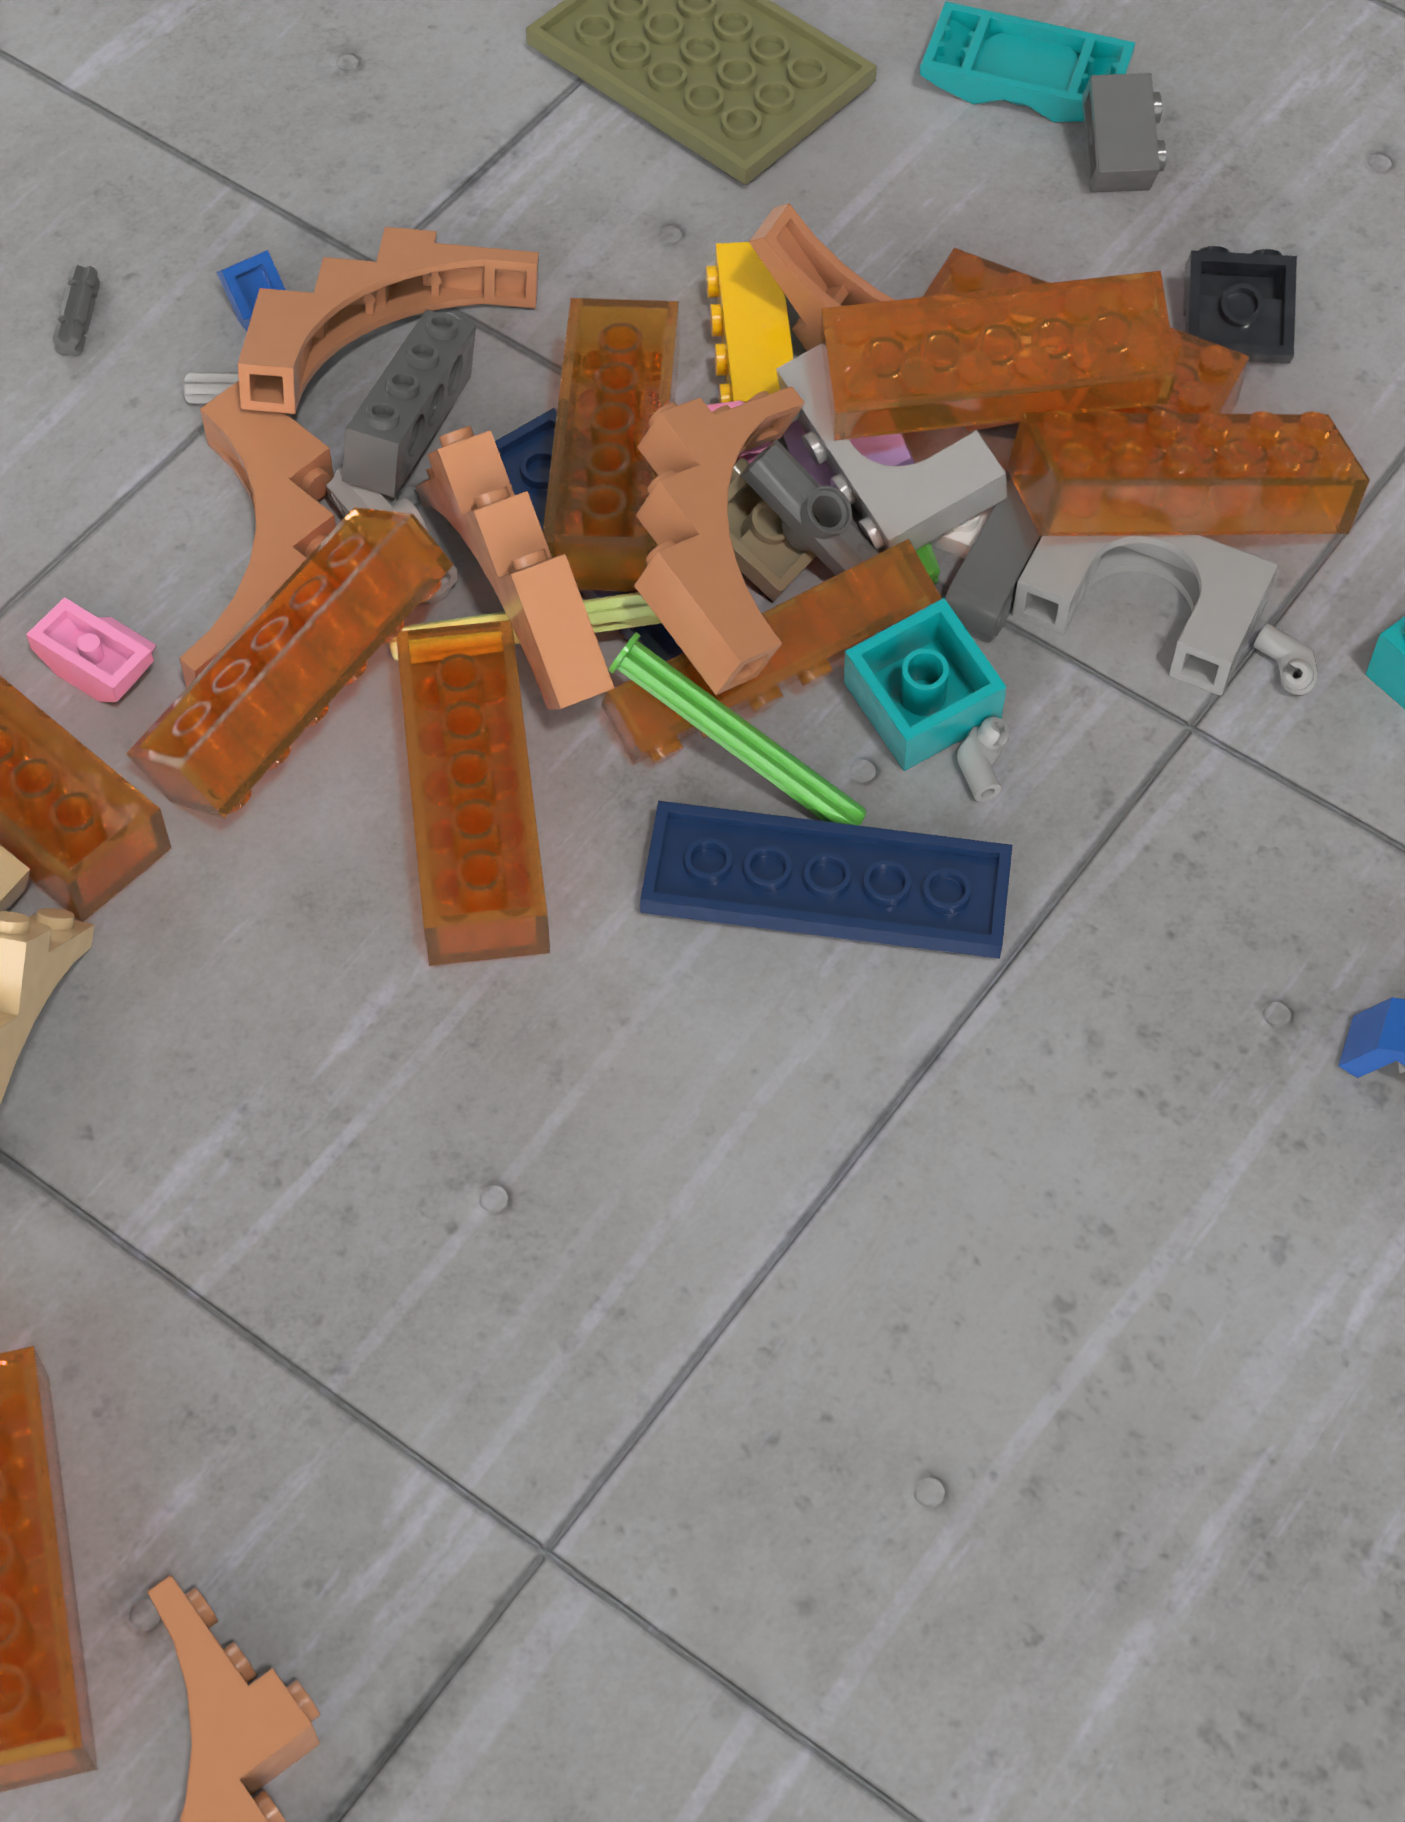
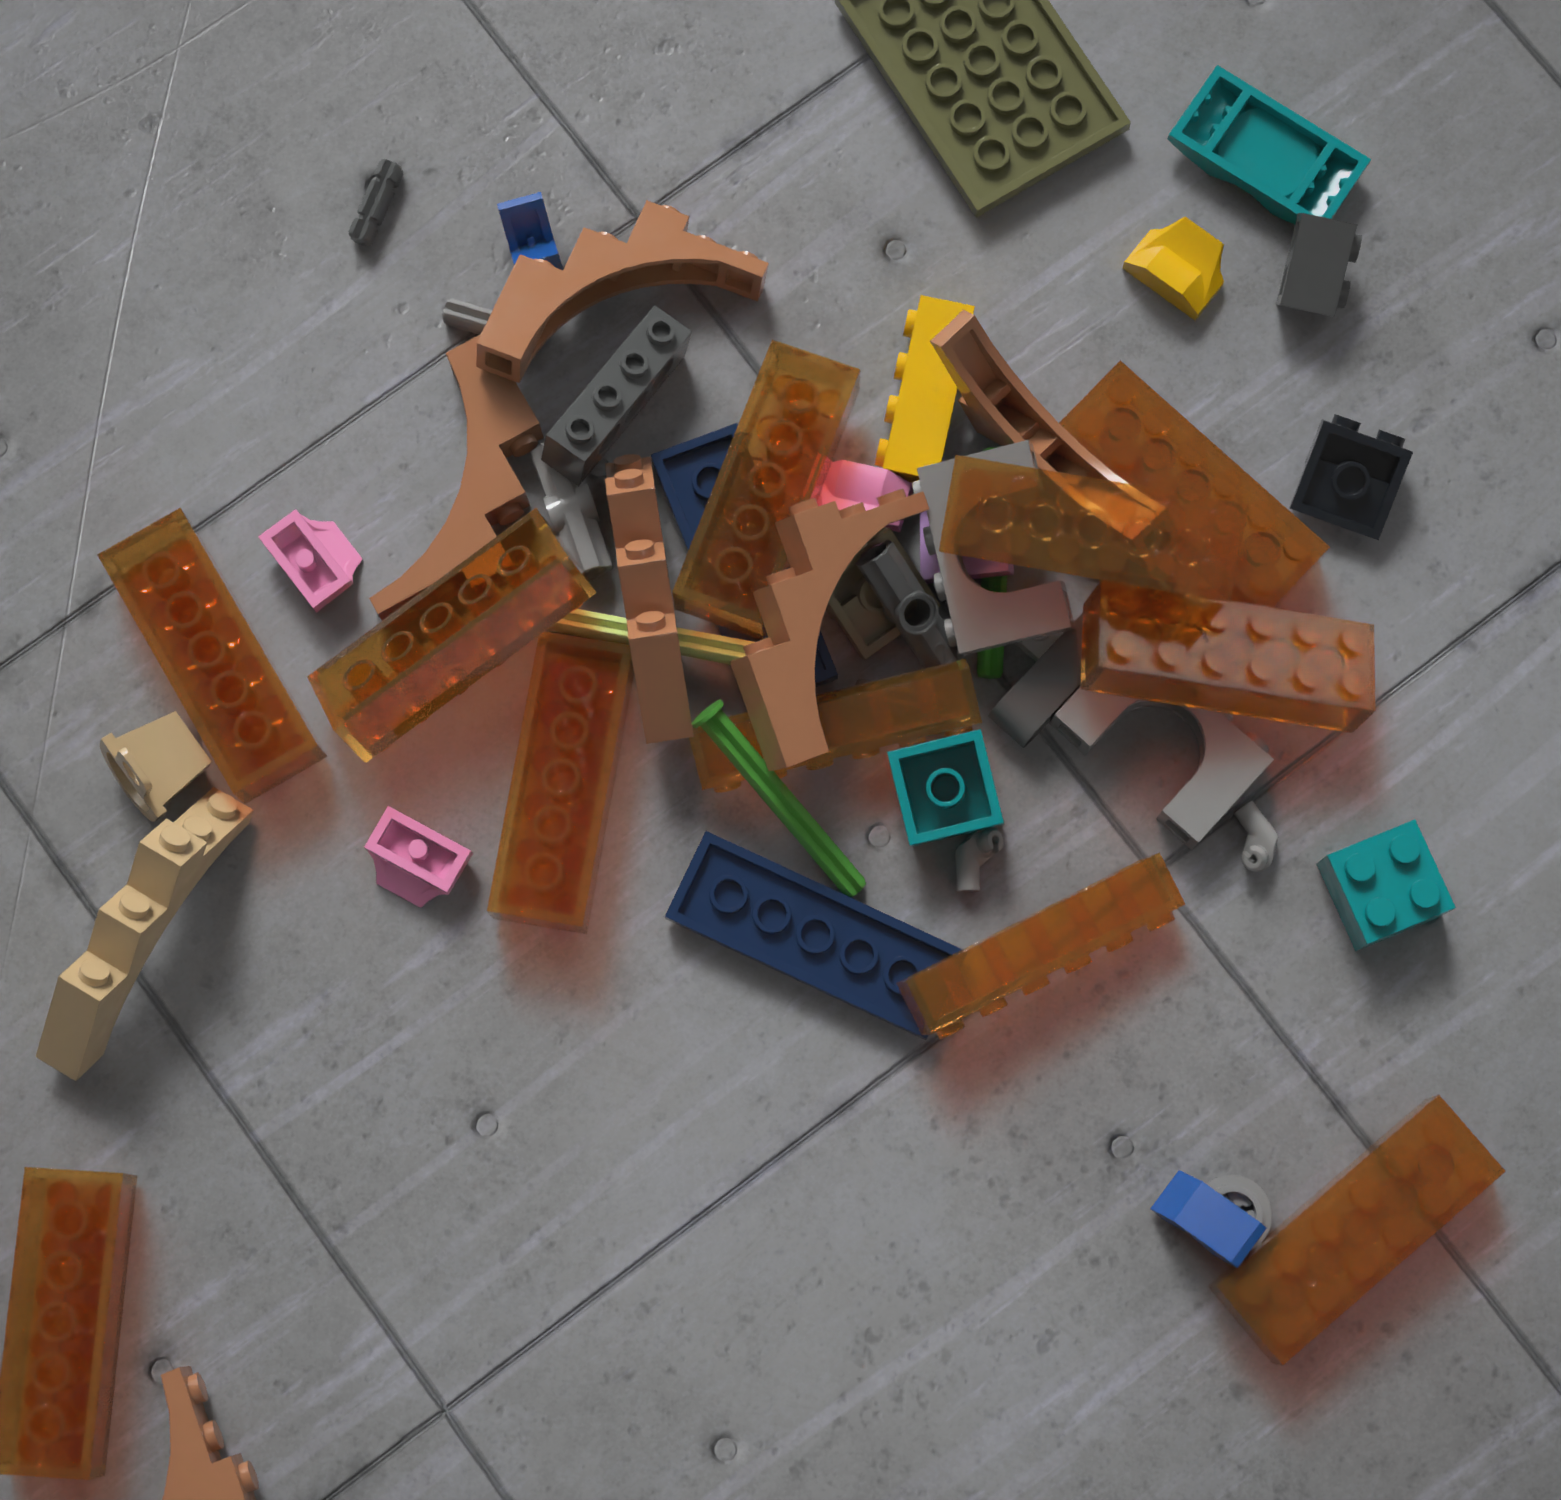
camera: 20 degrees right, 20 degrees up
none -> bright pink slope [364,806,473,908]
none -> clear orange brick [896,852,1185,1039]
none -> yellow slope [1122,217,1224,321]

